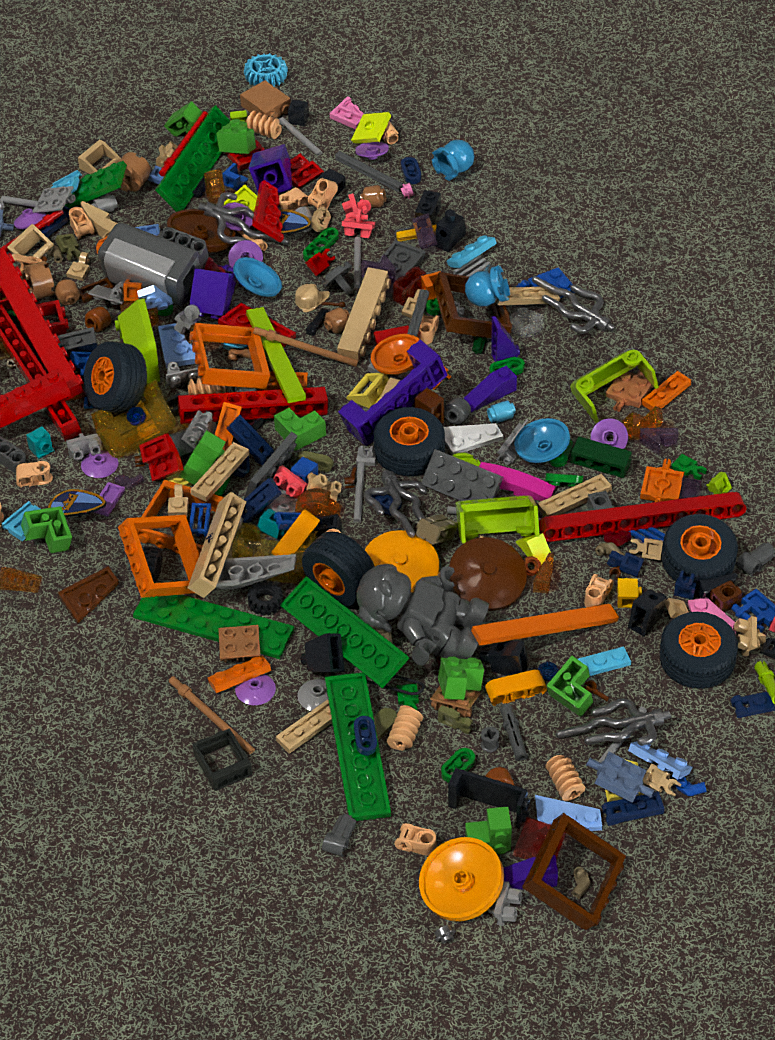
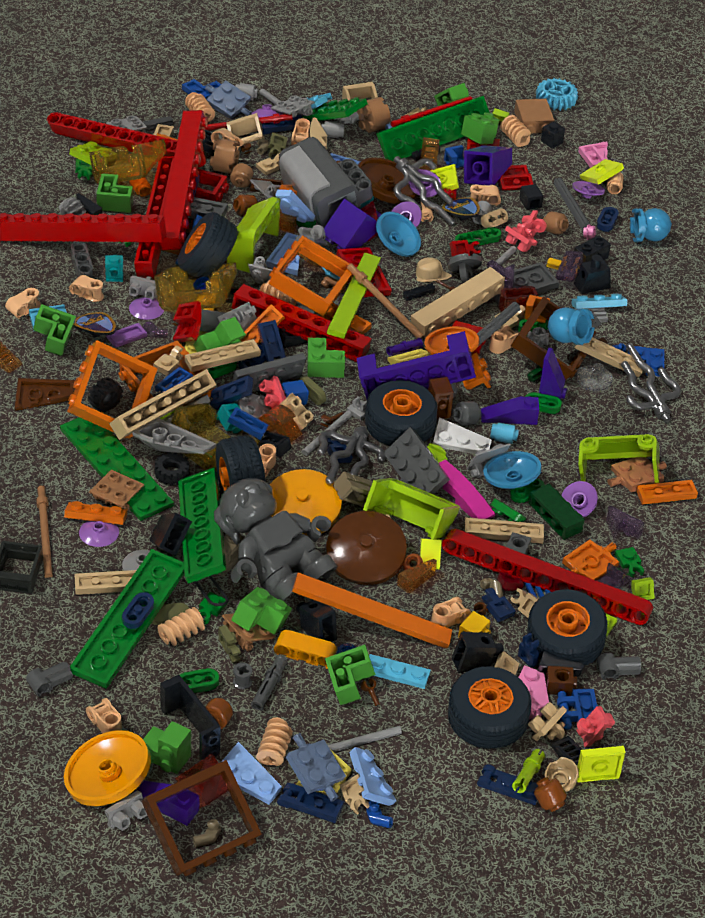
camera: 30 degrees right, 5 degrees down
red wing [252,180,284,243] -> none
light orange beam [271,509,320,555] -> none
light grey bar [279,117,323,156] -> none
light nougat piece [307,178,338,209] -> none
medium nougat head [324,307,350,334] -> none
flat silver plate [435,925,456,944] -> none
flat silver plant [556,699,671,746] -> none
clear orange brick [621,406,663,440] -> none
none -> dark purple pin [386,338,423,357]

